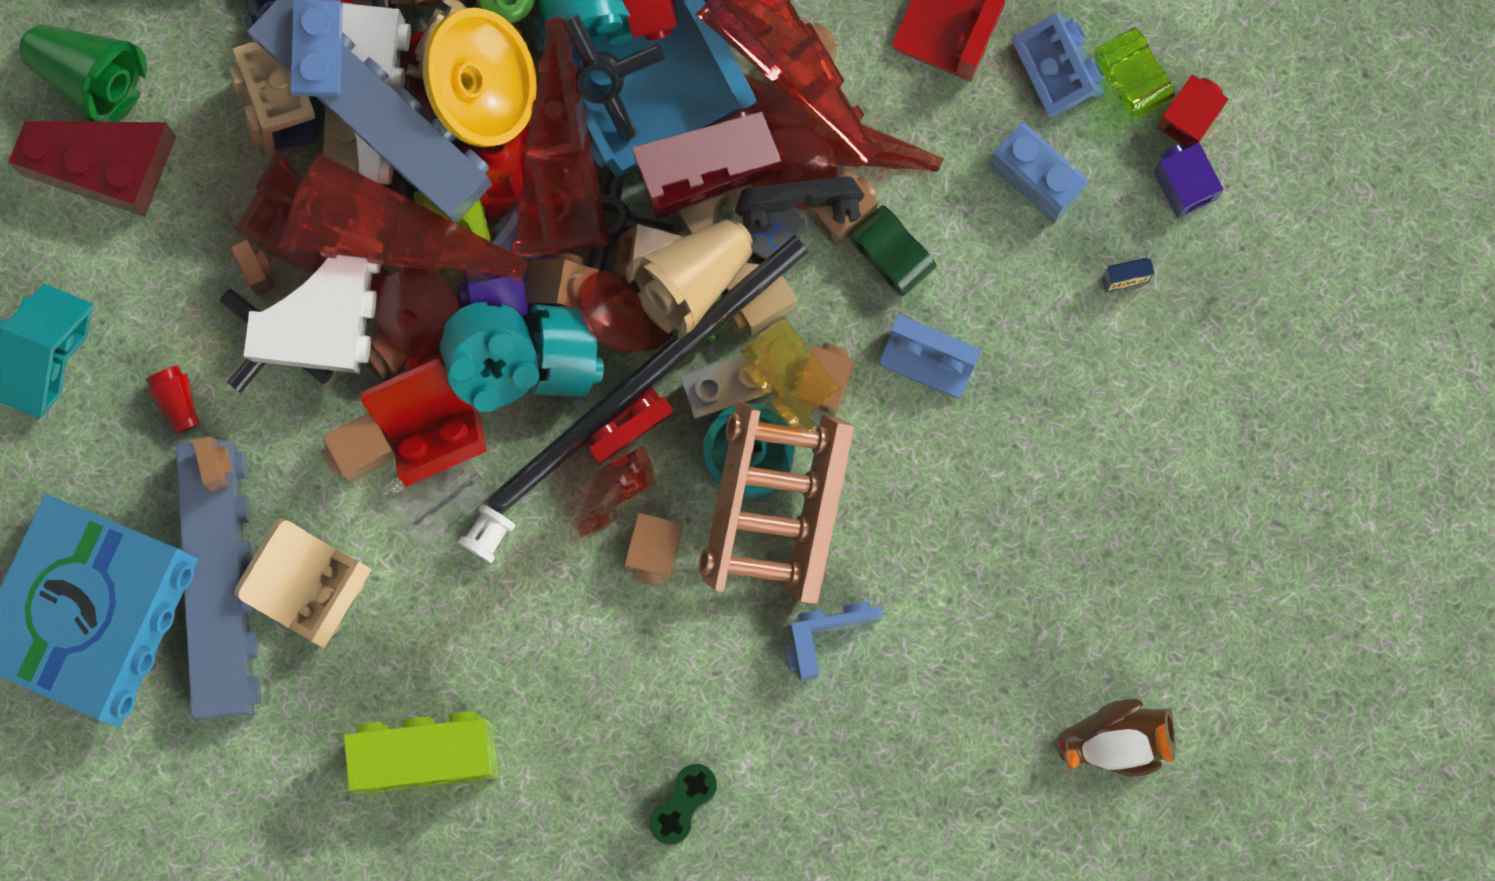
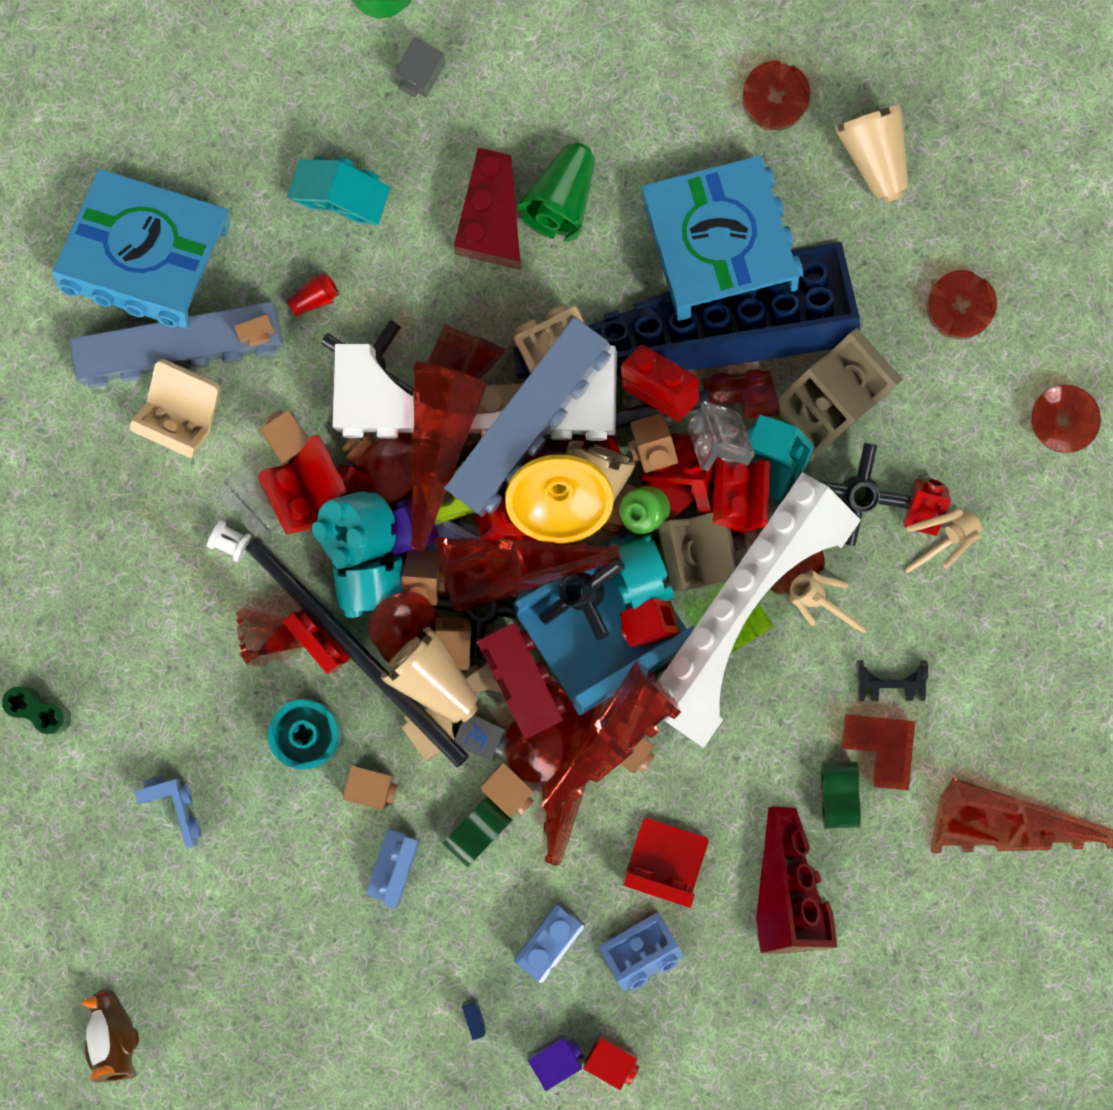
camera: 90 degrees right, 5 degrees up
medium nougat plate [231,240,274,296] -> none
medium blue plate [291,0,343,96] -> none
lime brick [344,711,498,794] -> none
medium nougat brick [624,513,683,586] -> none
light grey brick [680,348,781,427] -> none
nougat fence [699,402,854,604] -> none
black piece [735,176,865,234] -> none
clear yellow bracket [740,317,840,434] -> none
clear neon green axle [1094,27,1175,119] -> none

